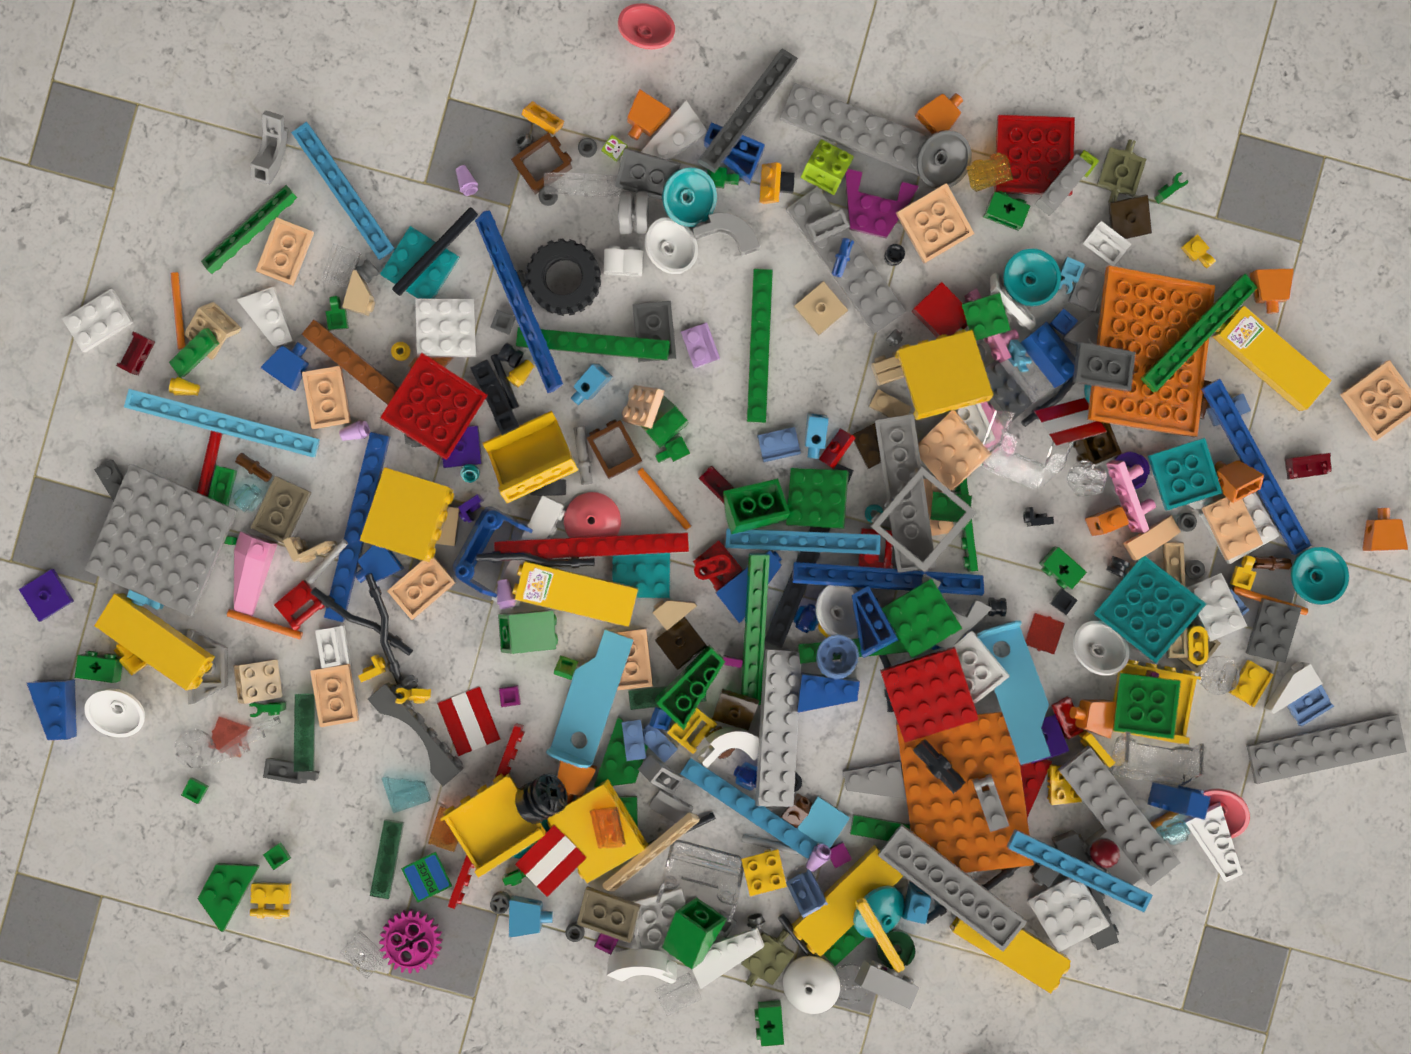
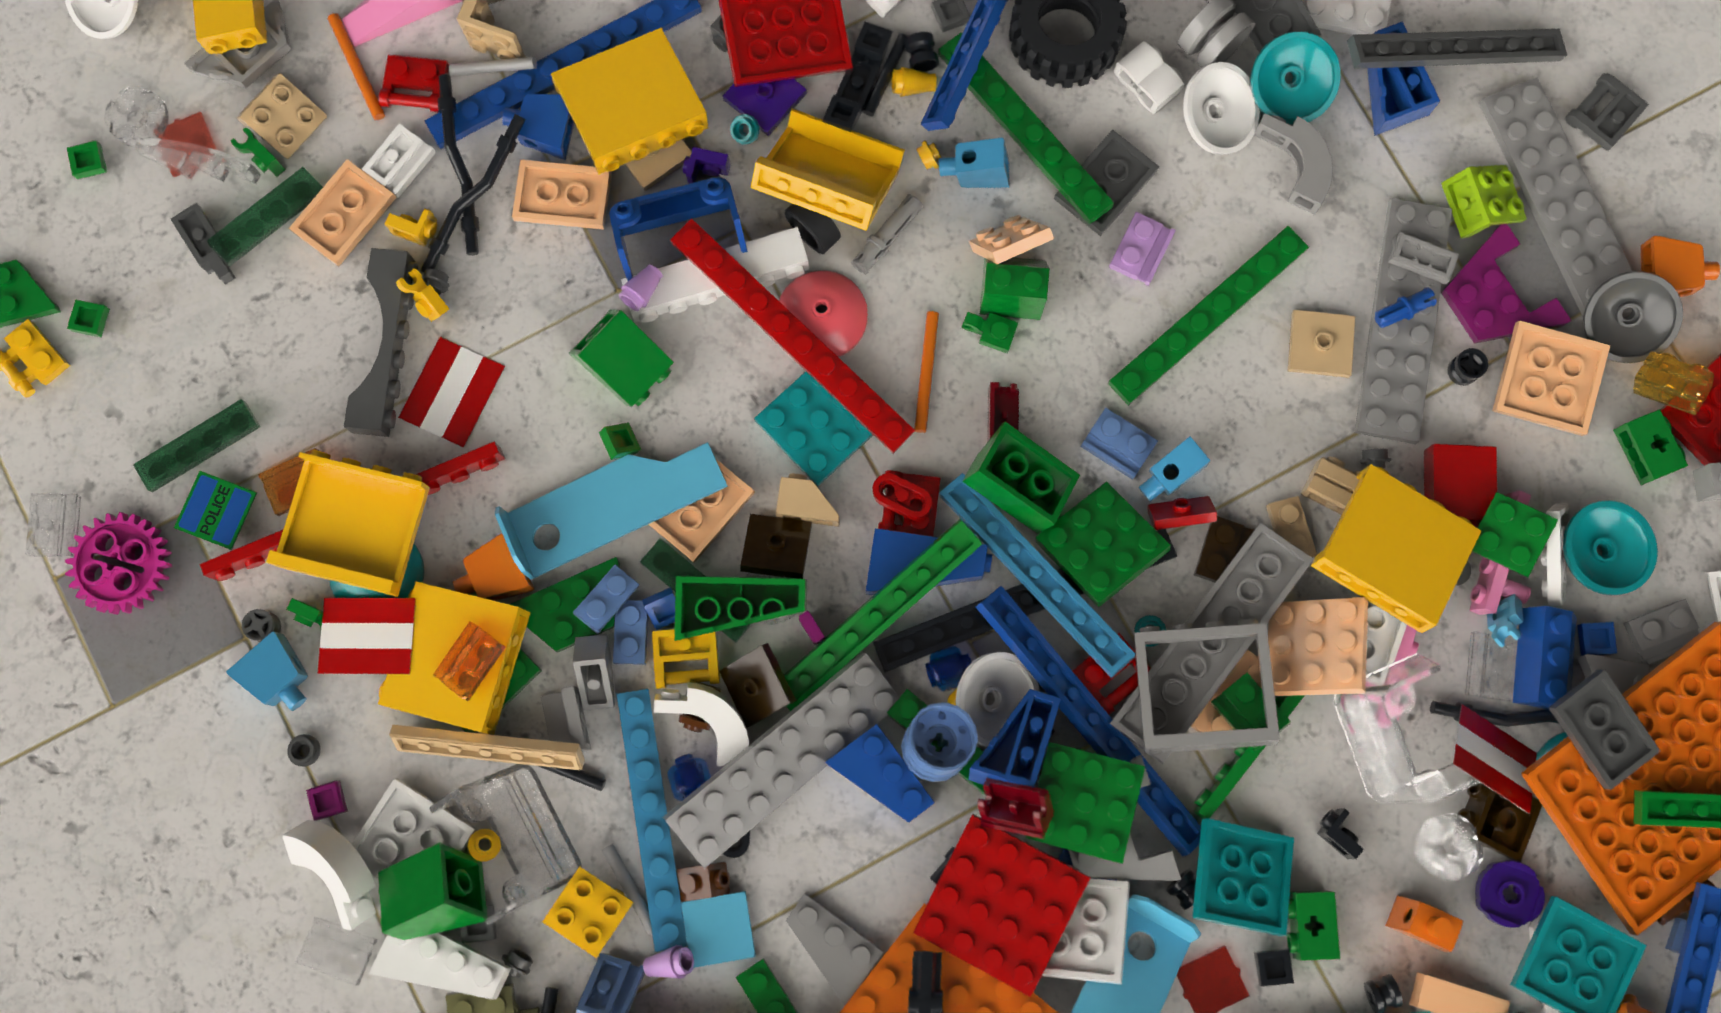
camera: 45 degrees right, 10 degrees down
clear light blue wing [382,776,431,813] -> none
black bar [476,551,595,568] -> none
magenta tile [499,685,521,707] -> none
yellow brick [512,561,638,627] -> none
black wheel [515,774,568,824] -> none
dark tan plate [577,887,641,943] -> none
reddish brown window [587,419,643,479] -> none
green plate [707,167,740,189] -> none
light orange plate [759,162,781,204] -> none
black plate [780,172,795,194] -> none
magenta tile [830,841,852,869] -> none
dark grey plate [985,360,1032,425] -> none
medium azure plate [1059,257,1085,294] -> none
bright pink plate [1106,460,1156,534] -> none
none -> yellow plate [468,829,501,862]
none -> yellow plate [916,140,942,170]
none -> dark red hinge [978,778,1054,839]
none -> teal plate [1192,818,1294,936]
none -> dark grey plate [1565,73,1649,151]

